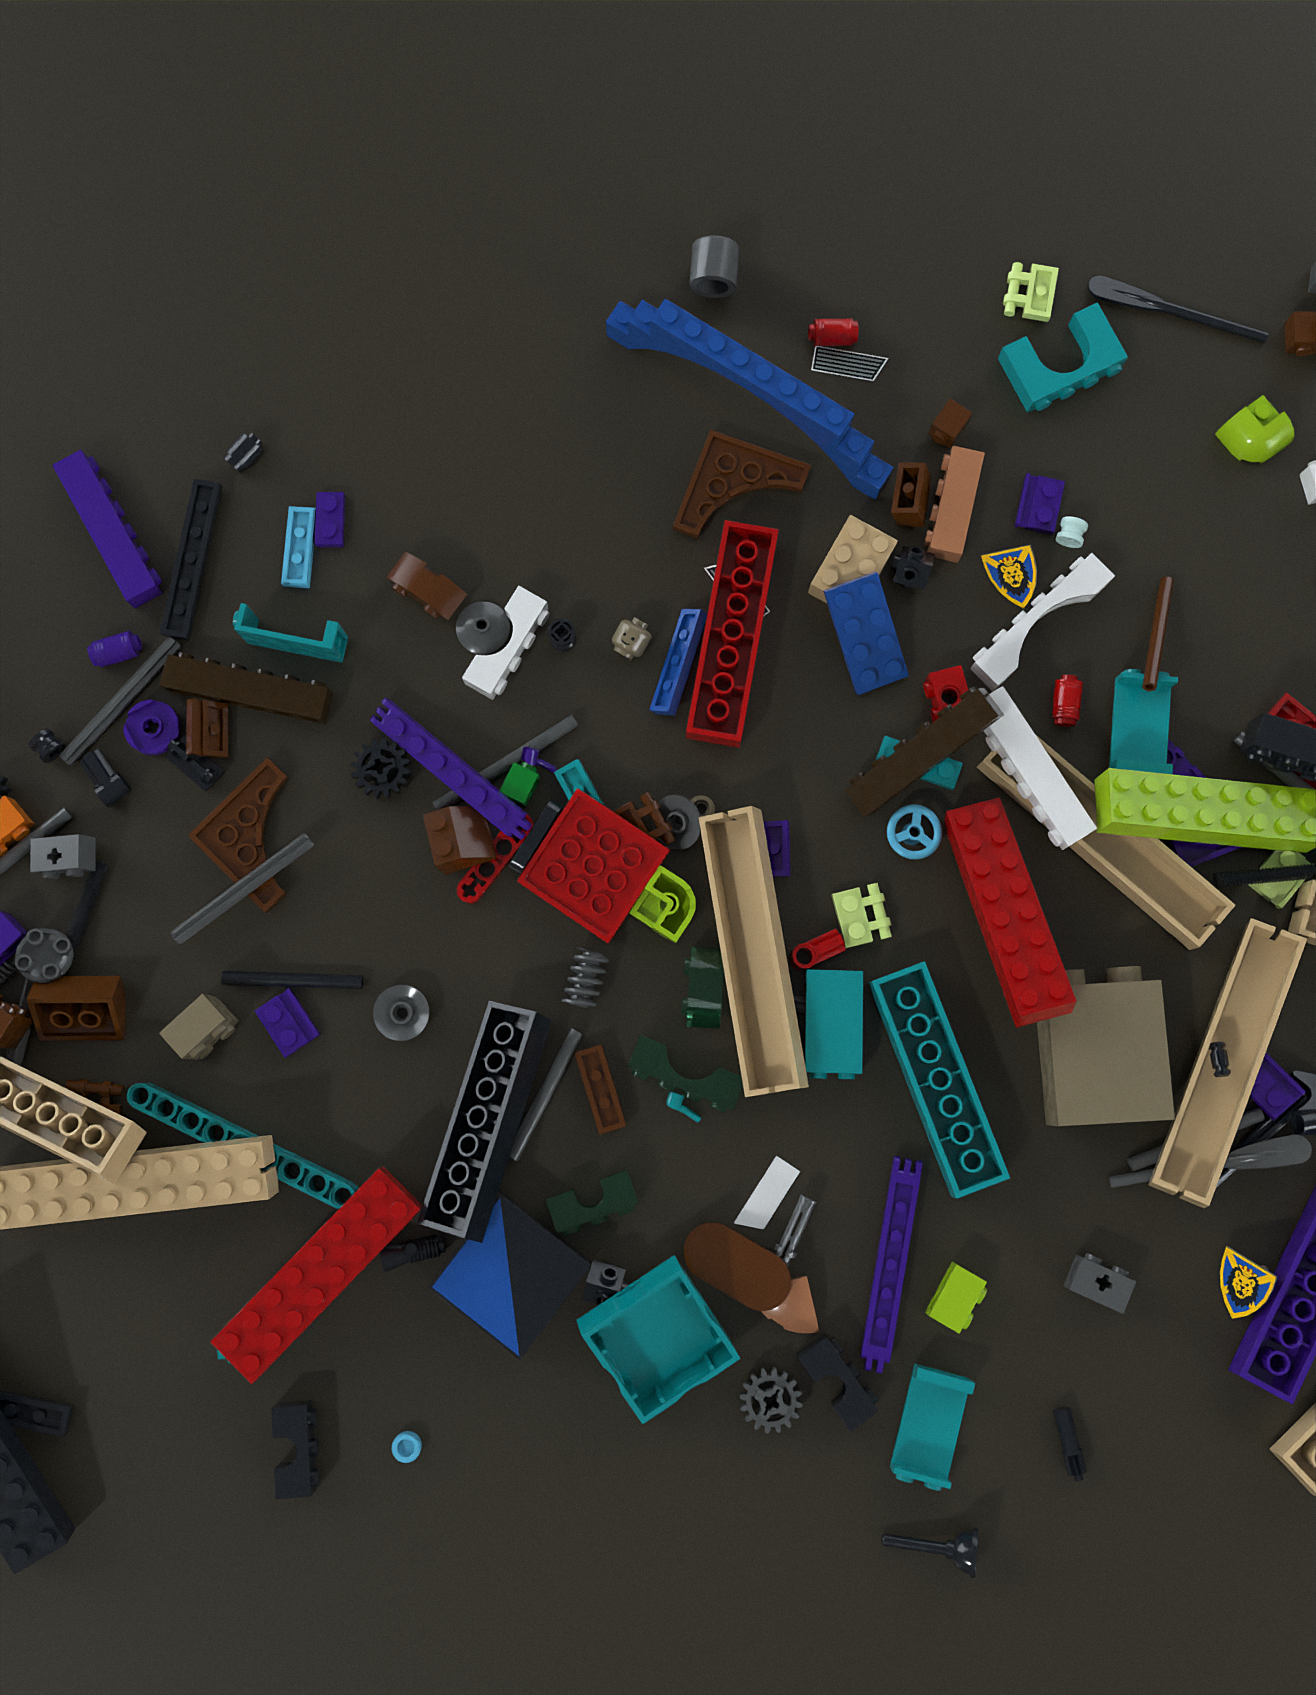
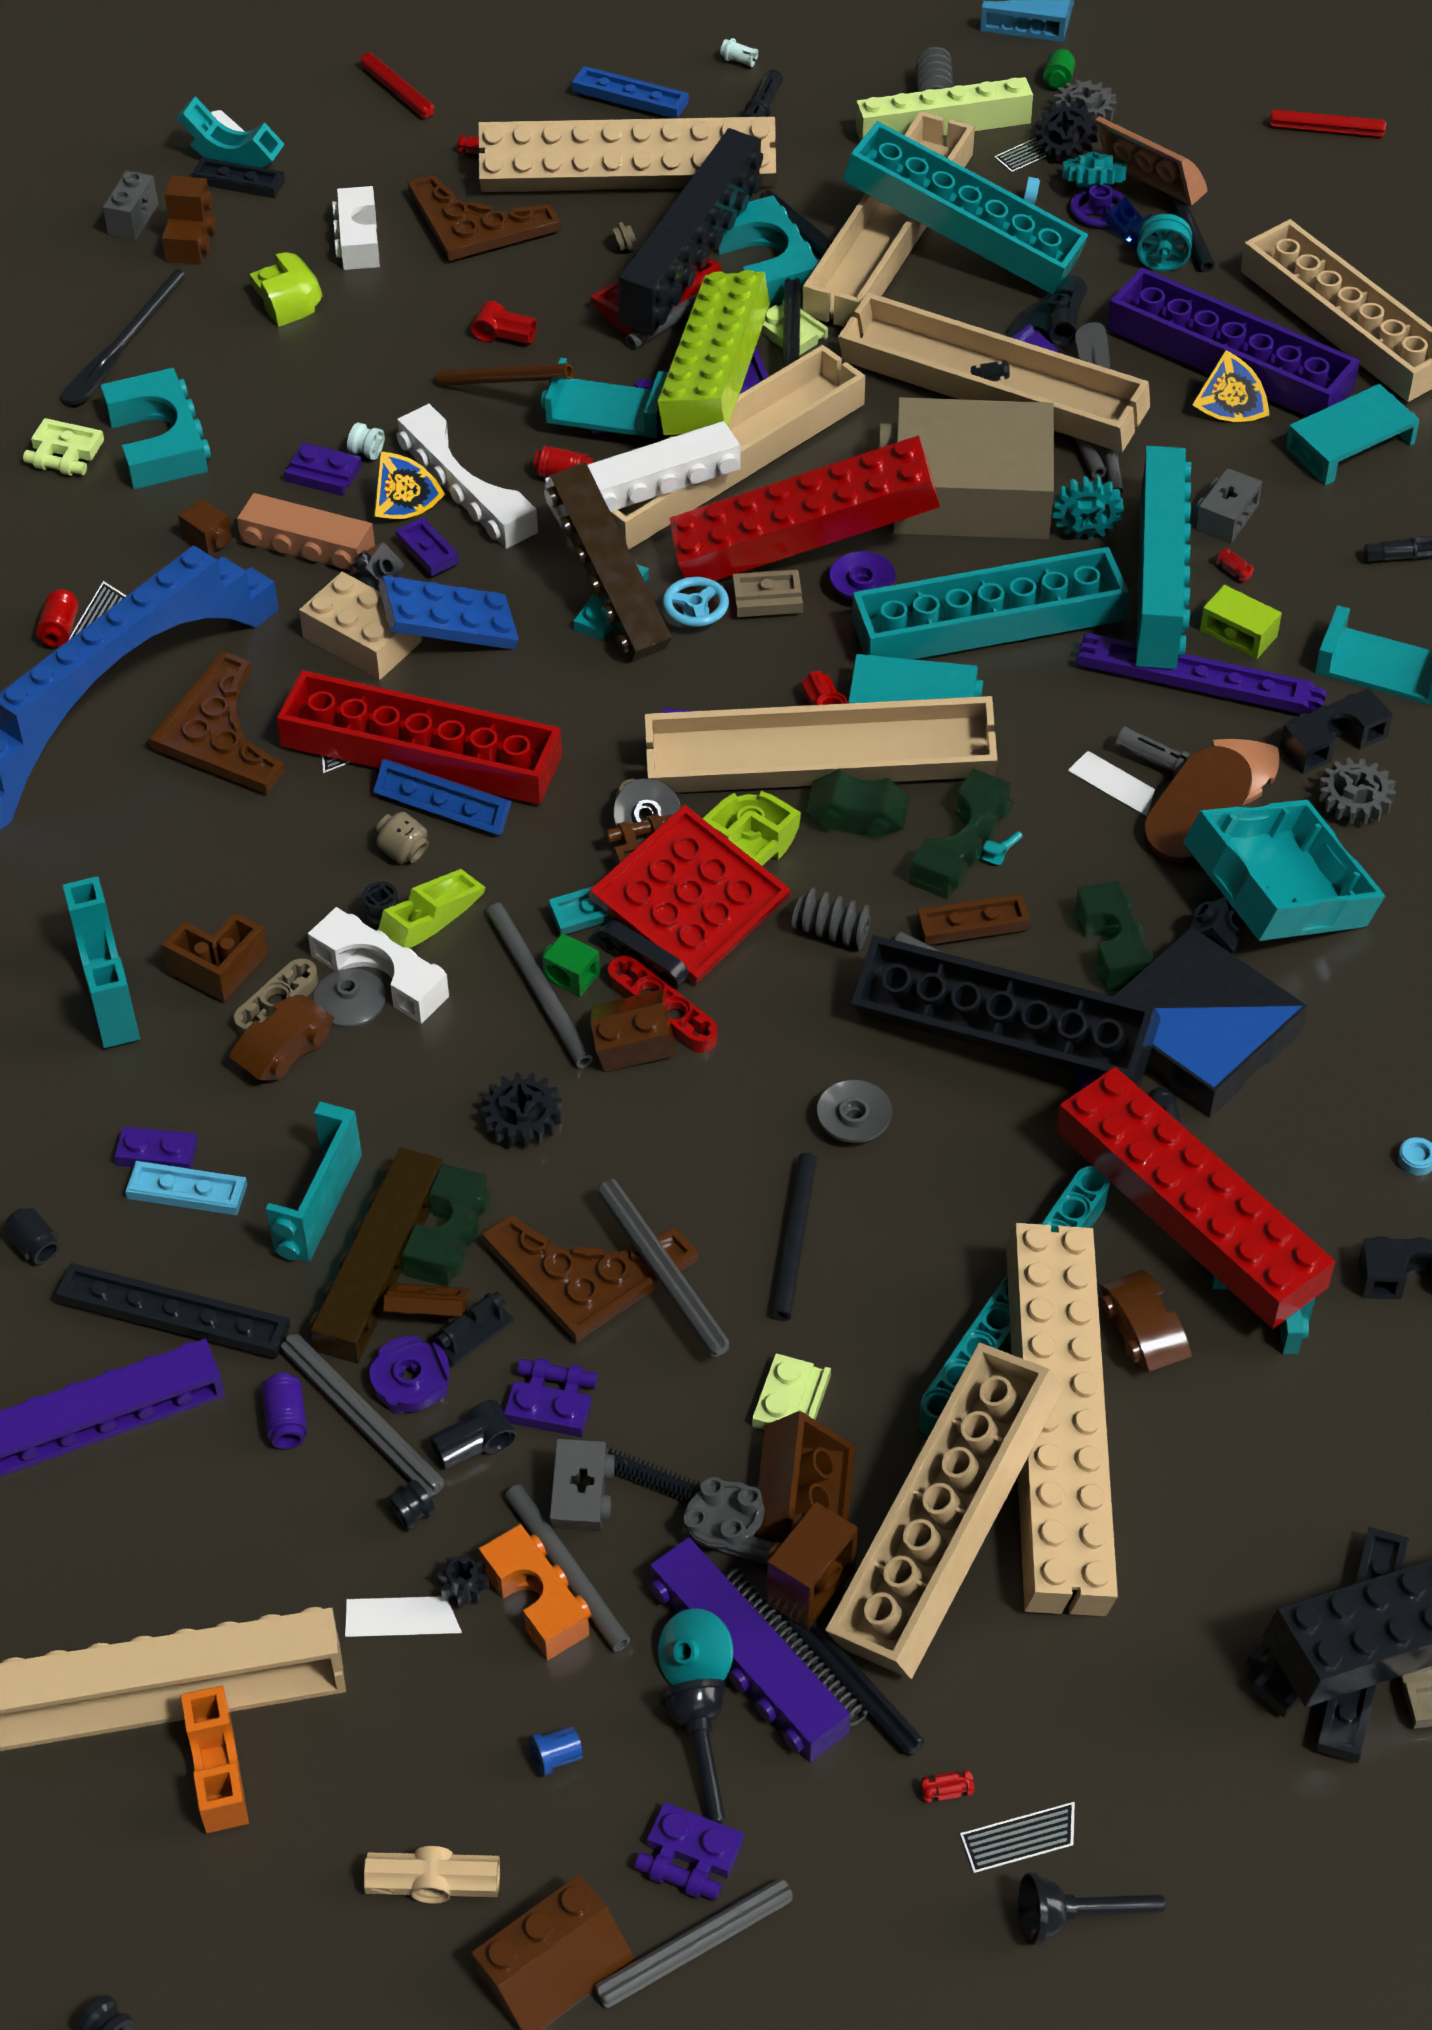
camera: 85 degrees left, 30 degrees down
dark tan brick [159,994,239,1060] -> none
dark purple plate [255,988,321,1058] -> none
dark purple hinge [370,697,532,839] -> none
dark purple hand [521,747,557,773] -> none
yellowish green plate [831,883,892,948] -> none
reddish brown brick [891,463,932,527] -> none
red brick [923,665,968,722] -> none
none -> teal arch [62,876,140,1048]
none -> reddish brown brick [161,912,268,1002]
none -> dark tan beam [234,958,319,1037]
none -> lime slope [378,869,486,948]
none -> dark purple plate [396,517,459,576]
none -> clear green arch [402,1164,492,1287]
none -> red piece [471,301,537,345]
none -> dark purple plate [504,1358,598,1437]
none -> dark tan plate [733,570,803,617]
none -> yellowish green plate [752,1354,831,1430]
none -> dark purple dish [830,551,896,599]
none -> teal gear [1052,476,1124,540]
none -> reddish brown brick [1100,1270,1192,1372]
none -> teal brick [1136,446,1191,669]
none -> red piece [1216,548,1254,582]
none -> teal panel [1285,384,1420,485]

